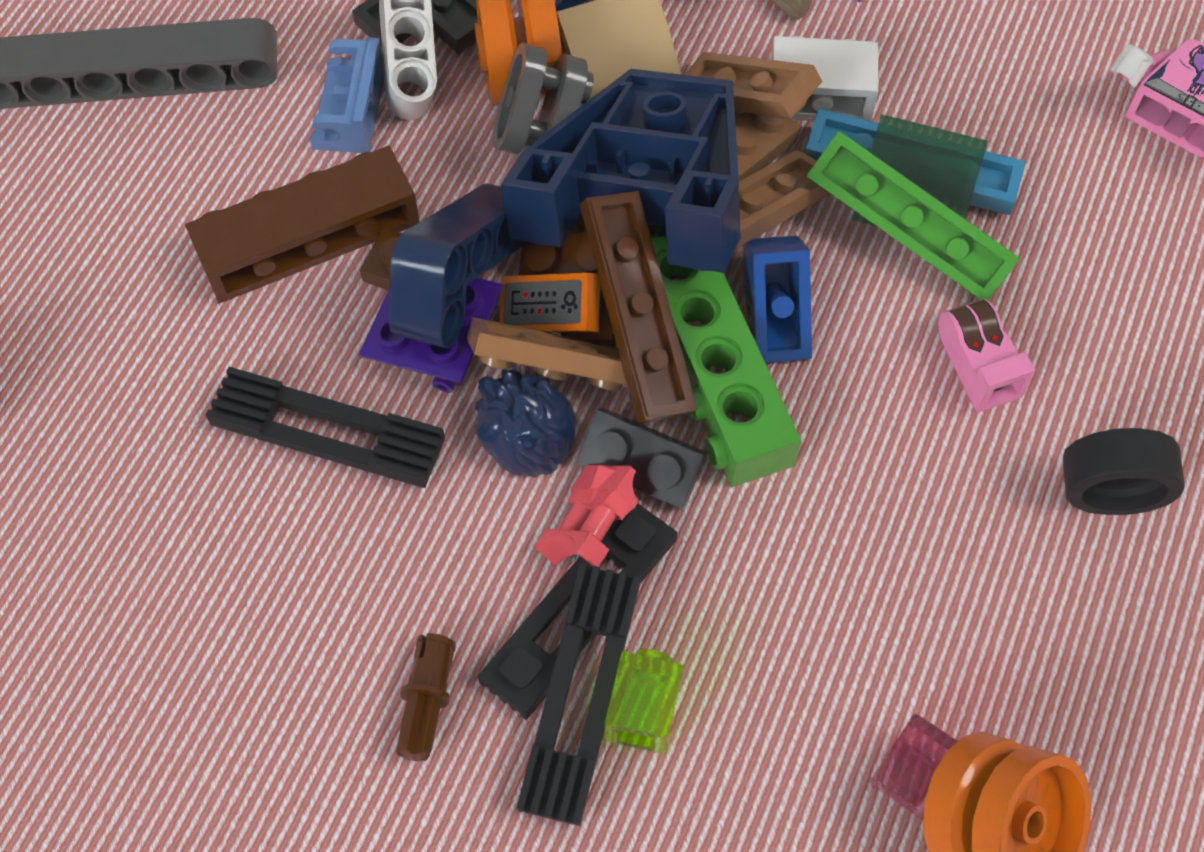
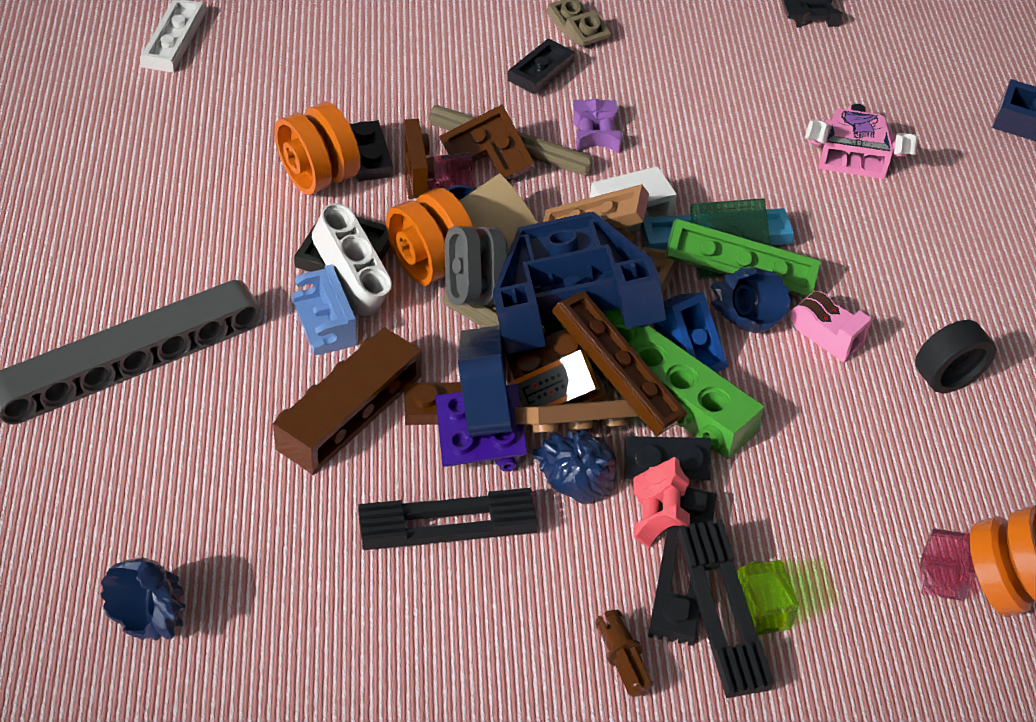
camera: 30 degrees left, 15 degrees down
none -> dark blue hair [710,267,791,334]

